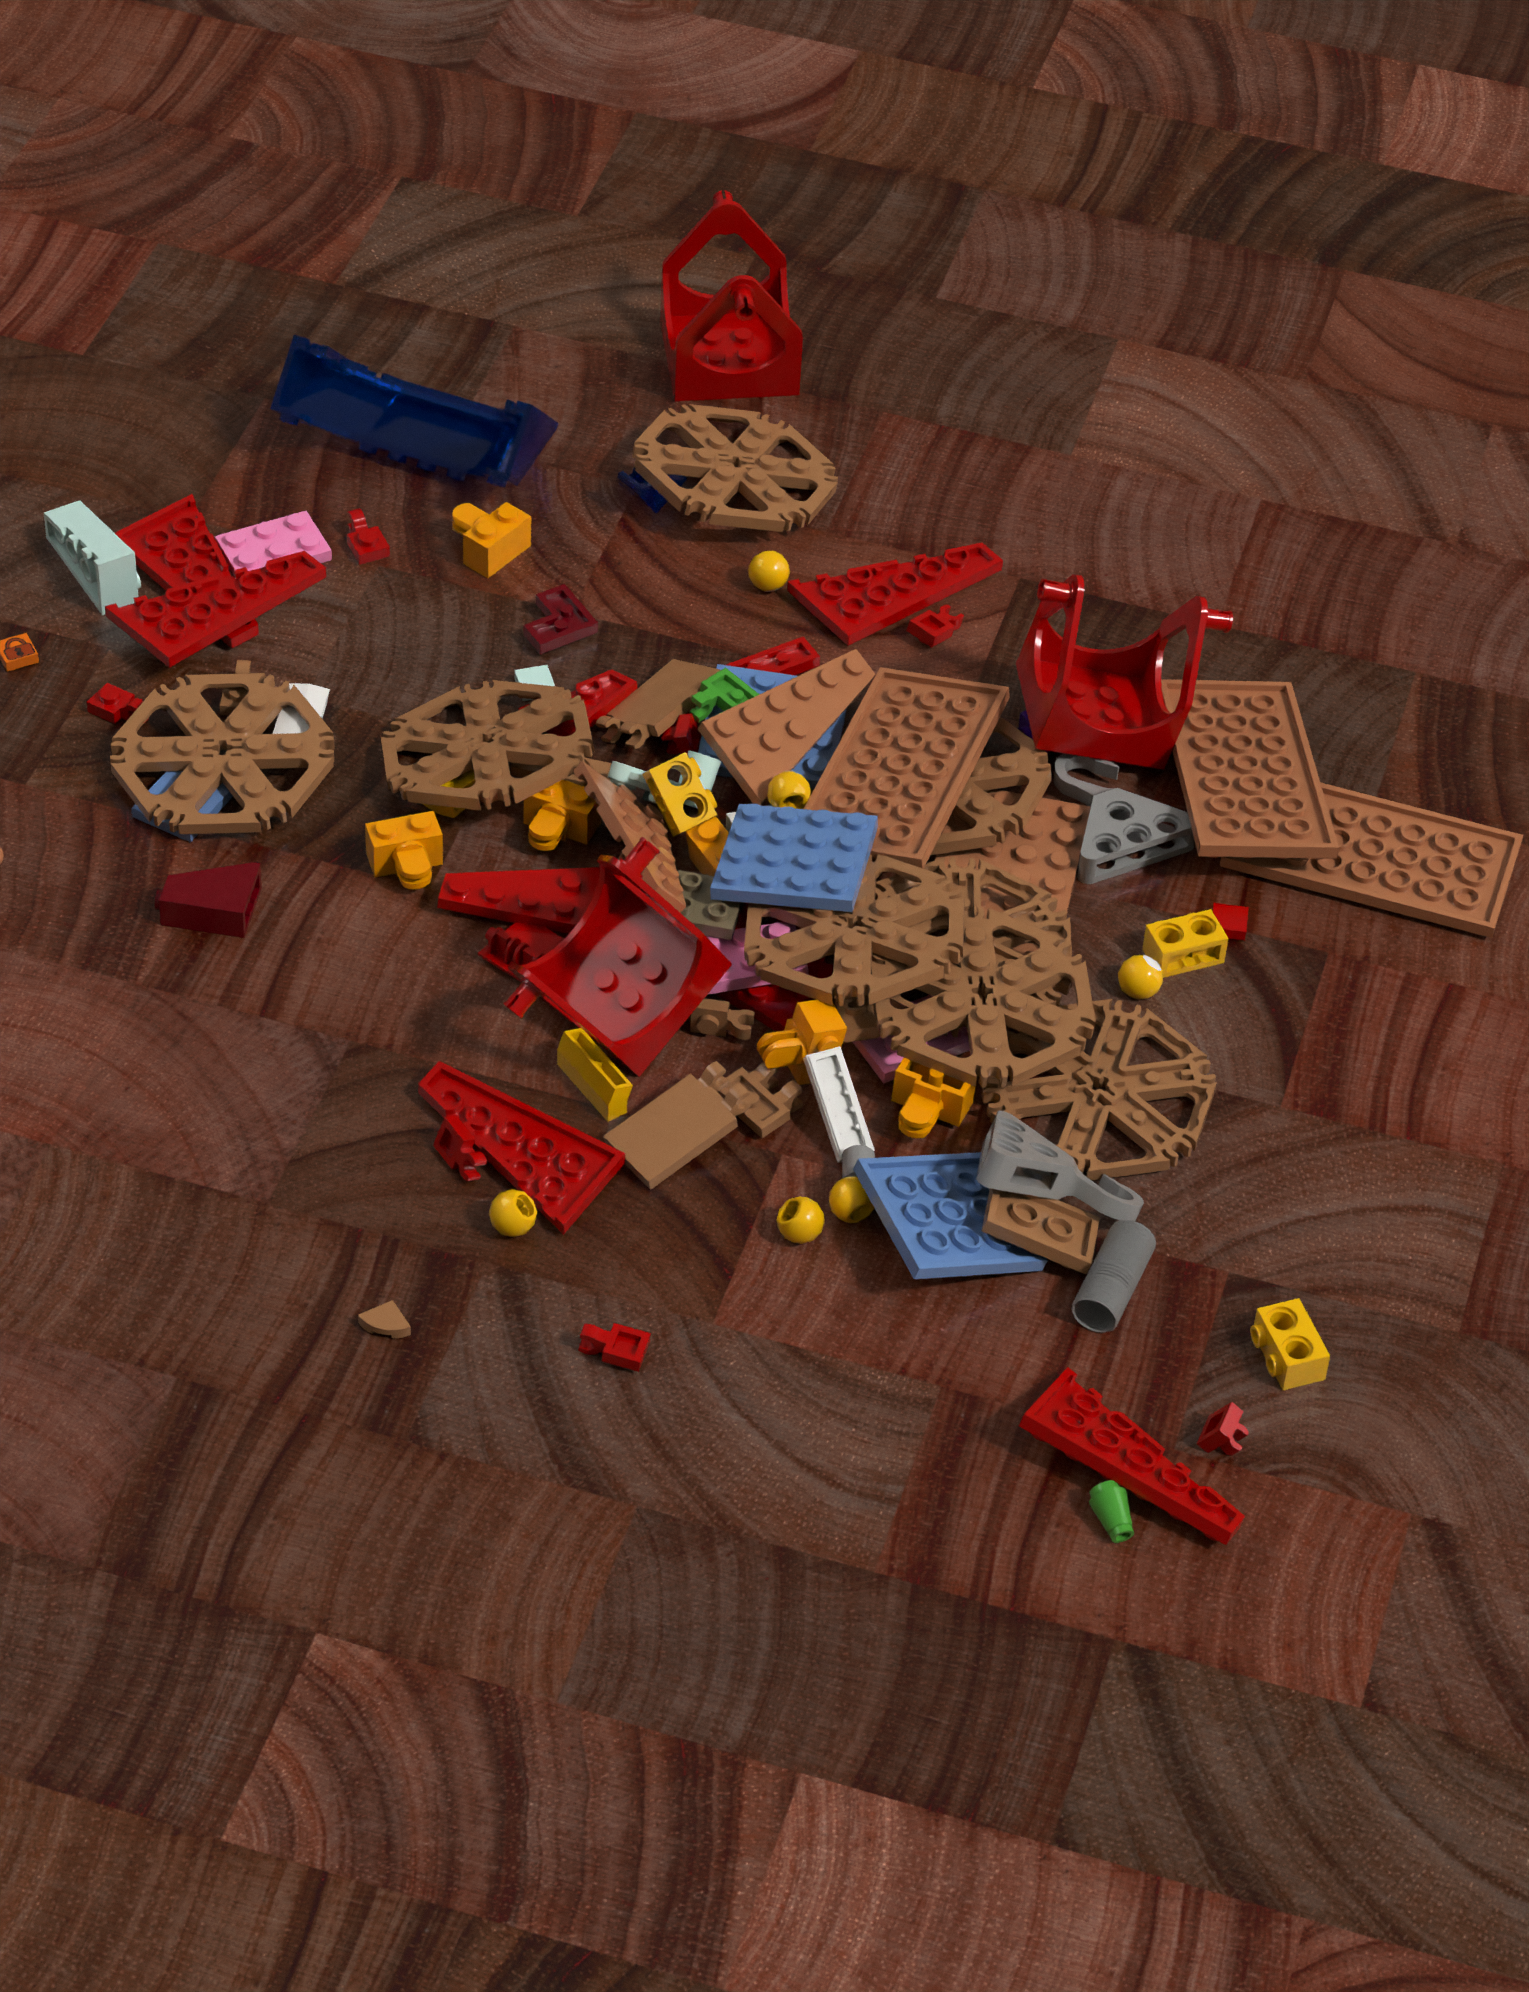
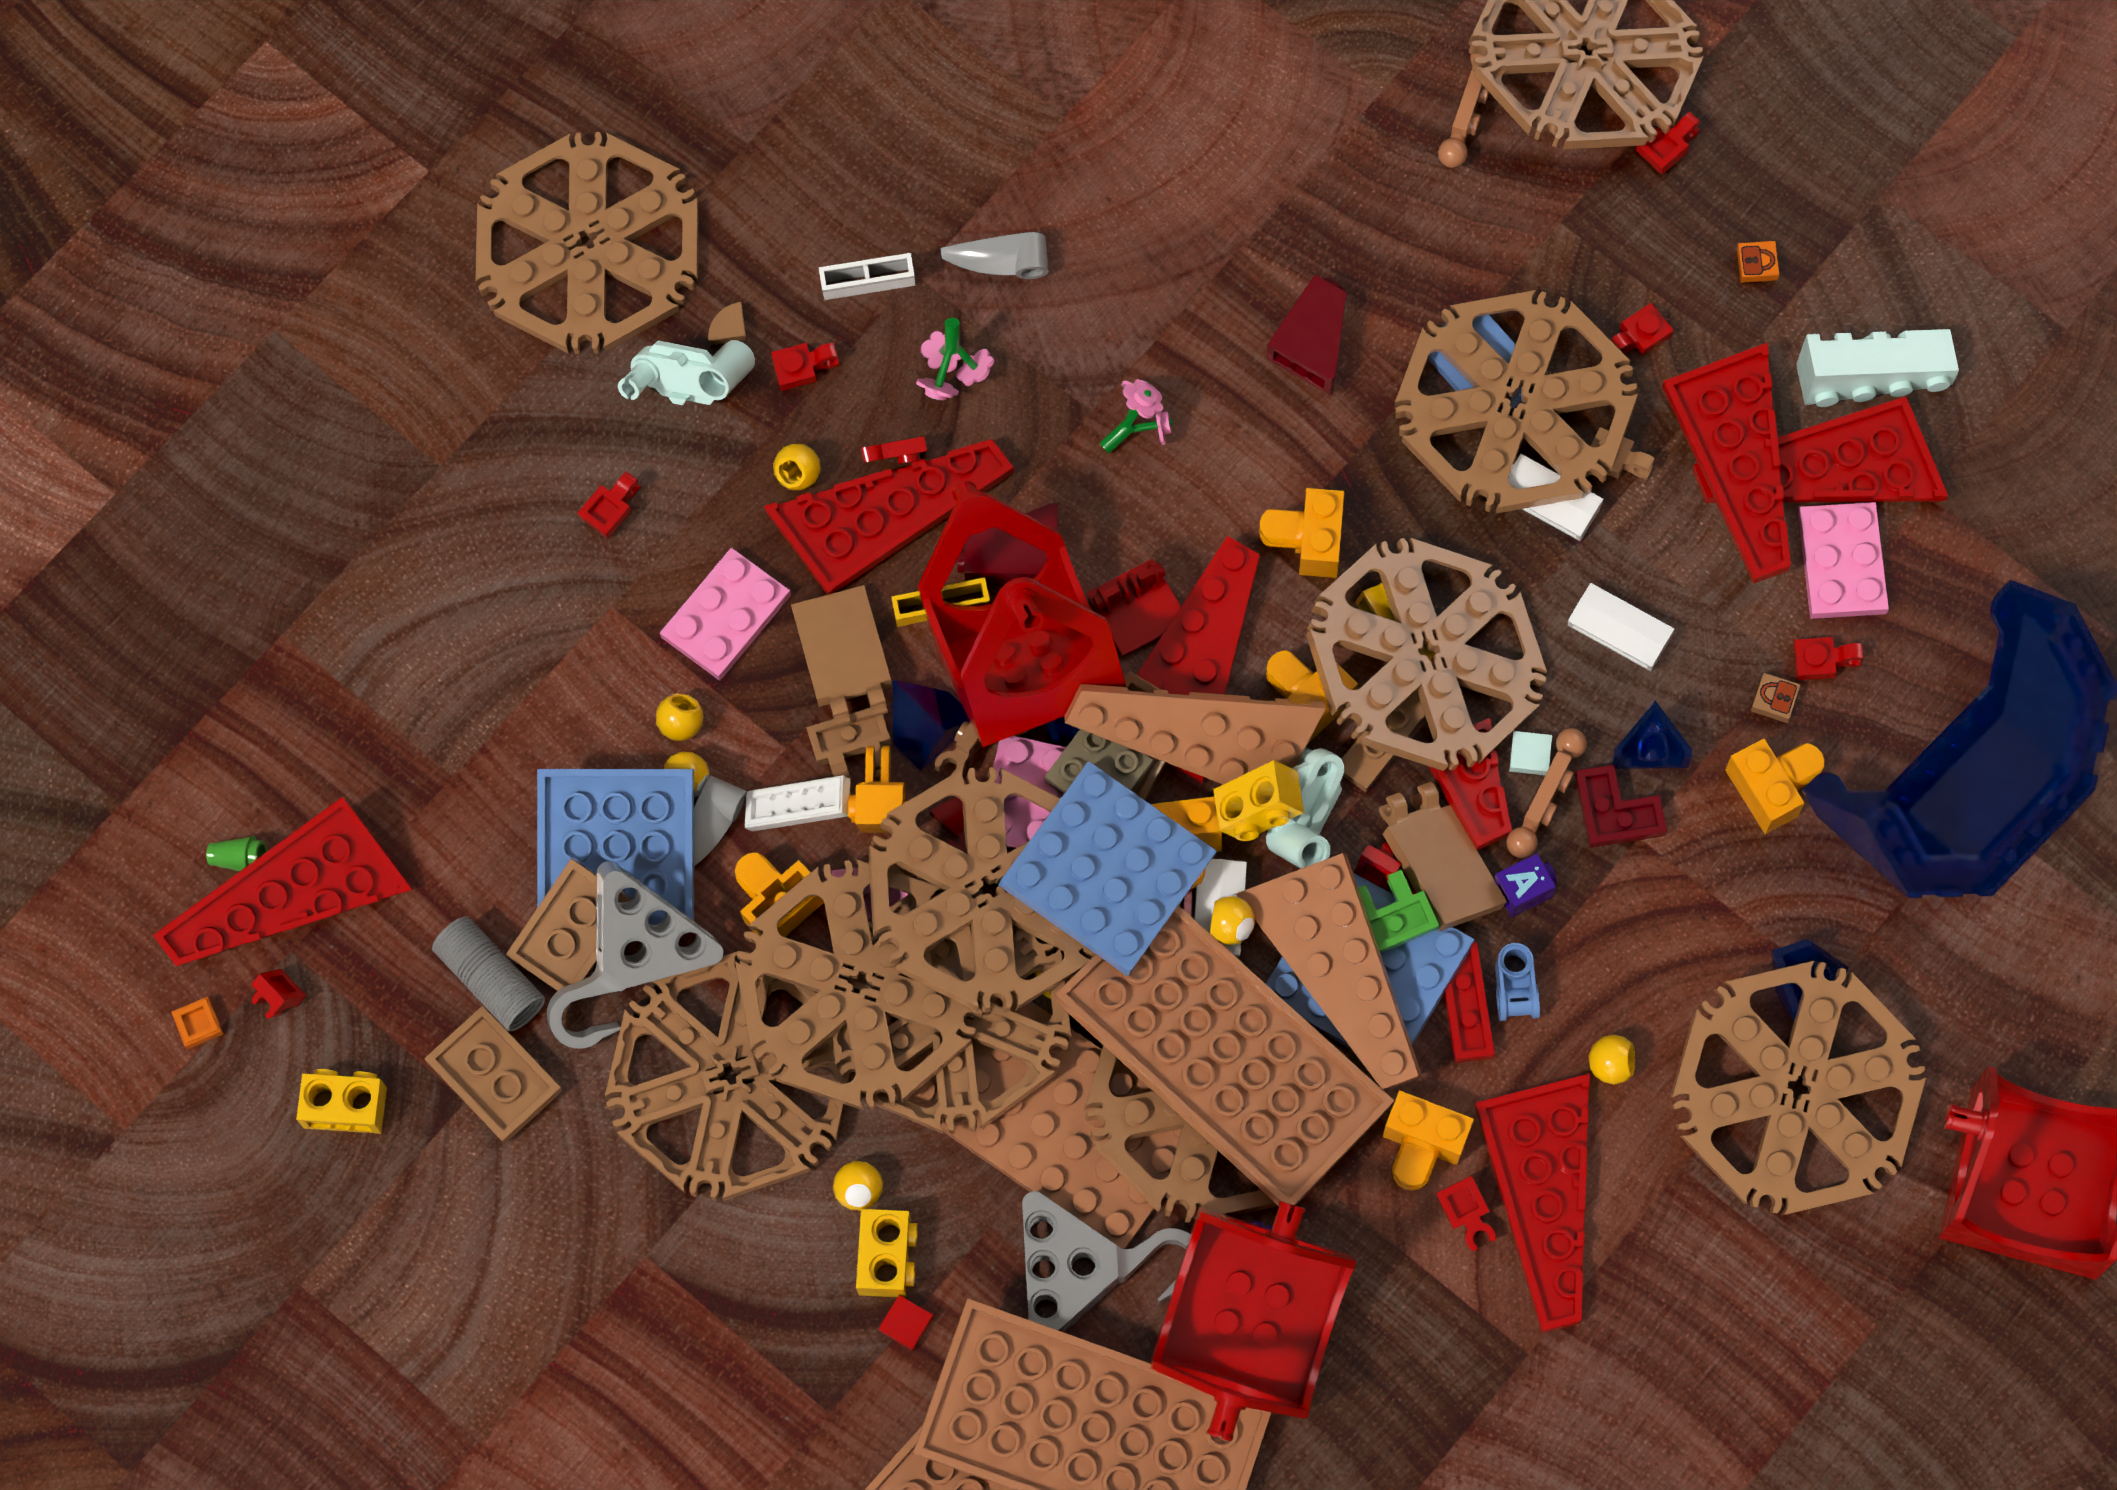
camera: 120 degrees right, 25 degrees up
none -> orange tile [171,997,224,1050]
none -> medium nougat plate [424,1006,563,1145]
none -> medium nougat plate [475,132,699,354]
none -> light aqua piece [618,340,755,405]
none -> bright pink plate [660,548,791,681]
none -> red plate [771,343,840,391]
none -> white piece [819,253,916,300]
none -> clear blue slope [892,679,970,771]
none -> bright pink plant [916,318,995,400]
none -> light grey piece [941,232,1049,279]
none -> dark red slope [957,503,1059,587]
none -> bright pink plant [1100,379,1173,453]
none -> light orange brick [1383,1090,1474,1191]
none -> dark purple brick [1494,854,1558,918]
none -> medium blue piece [1495,943,1540,1021]
none -> nougat plate [1506,728,1587,858]
none -> white piece [1568,583,1674,671]
none -> clear blue slope [1610,700,1692,769]
none -> tile [1751,673,1800,723]

